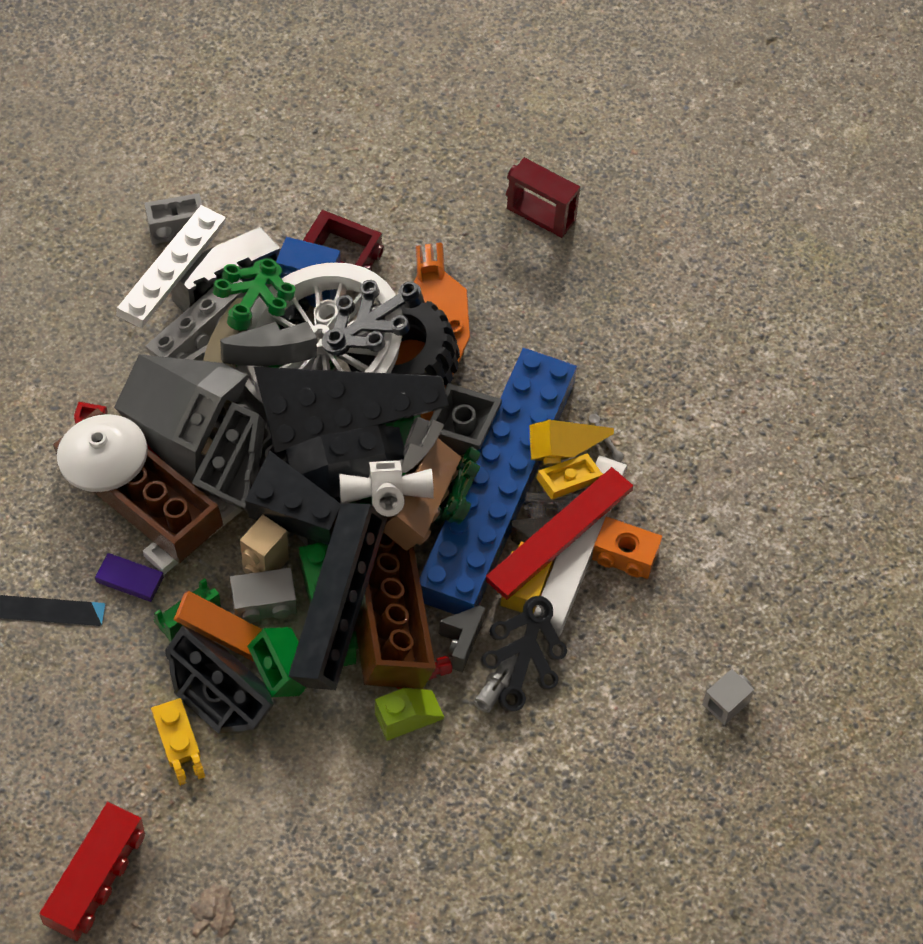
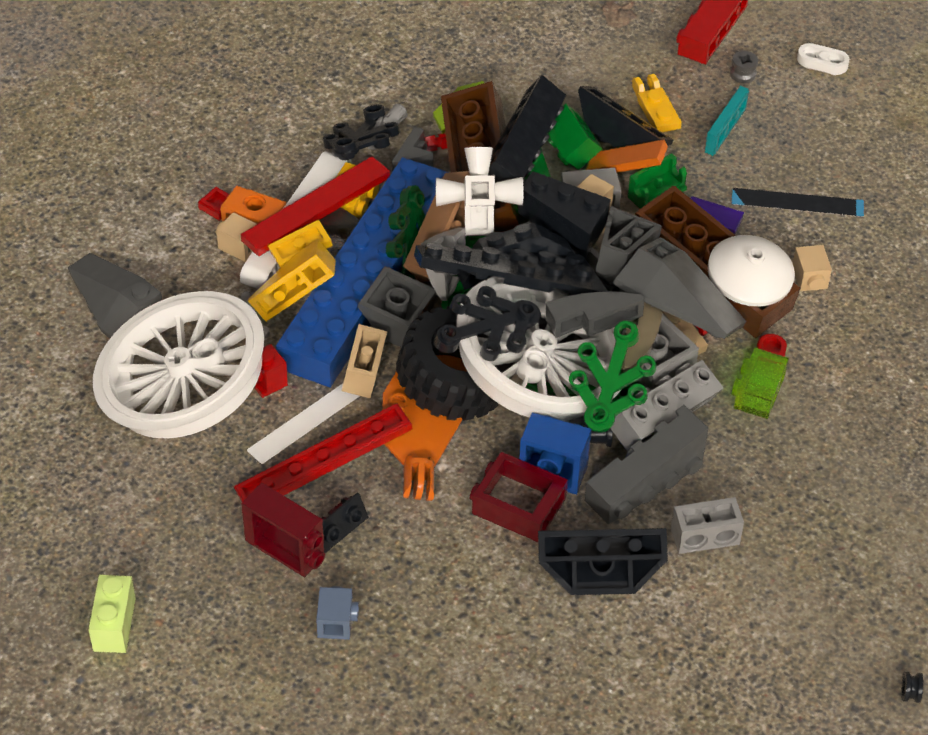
camera: 175 degrees left, 10 degrees down
white plate [116,206,226,328] -> none
light grey brick [702,669,754,725] -> none
none -> dark grey wedge [68,253,162,338]
none -> yellowish green brick [89,575,136,653]
none -> white piece [93,291,264,438]
none -> red tile [198,187,230,221]
none -> tan brick [216,212,257,262]
none -> red tile [233,403,413,502]
none -> white sticker [247,384,375,464]
none -> red brick [254,344,288,398]
none -> sand blue brick [316,586,359,640]
none -> black hinge [321,493,369,553]
none -> tan brick [342,324,387,398]
none -> black wedge [538,528,668,595]
none -> teal tile [705,86,749,156]
none -> flat silver wheel [730,51,758,84]
none -> clear neon green brick [731,348,789,419]
none -> tan brick [792,245,832,291]
none -> black bush [901,672,923,703]

